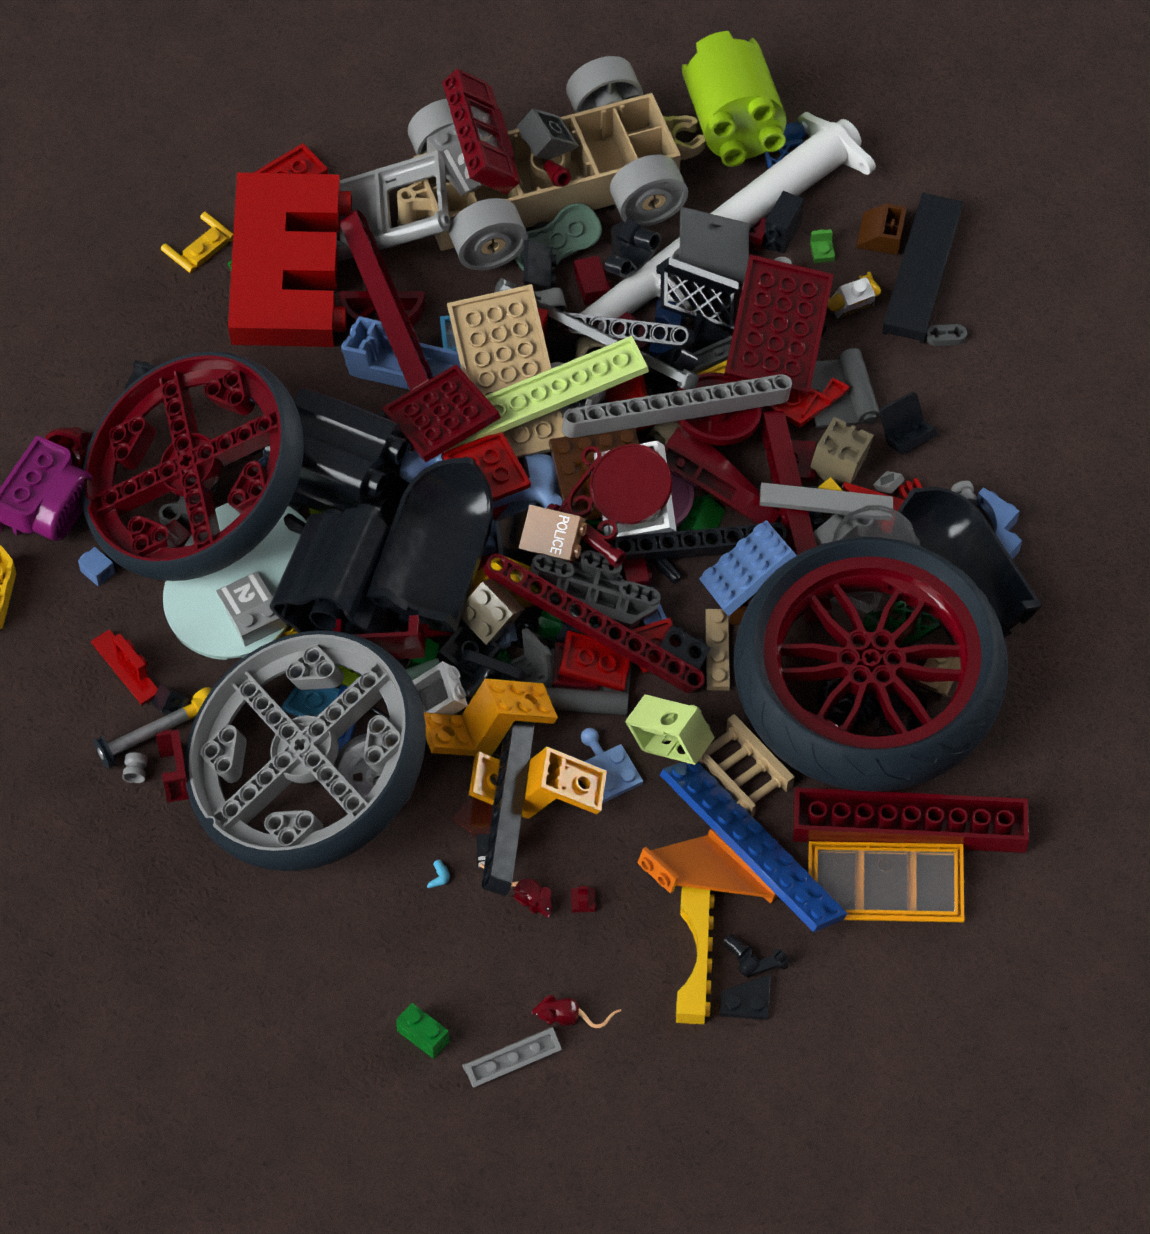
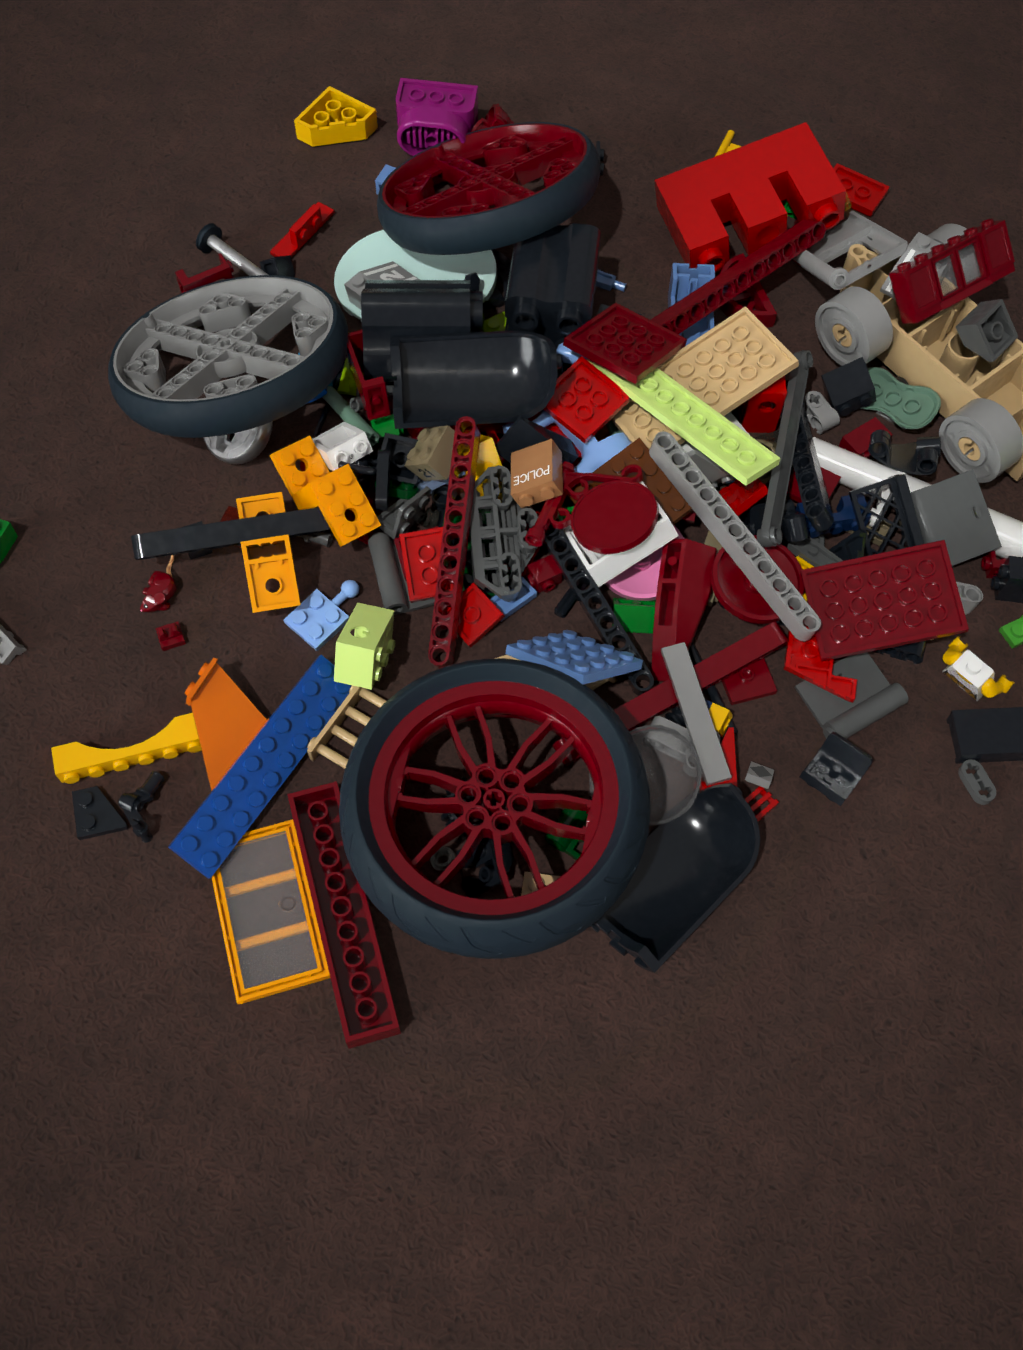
camera: 70 degrees right, 5 degrees up
light grey wheel [122,752,148,783] -> none
medium azure animal [427,859,450,888] -> none
dark red animal [532,995,622,1028] -> none
dark red cone [543,160,571,187] -> none
black brick [659,625,711,669] -> none
dark tan piece [810,417,874,485] -> none
light grey wheel [951,481,978,506] -> none
medium blue arch [977,487,1022,559] -> none

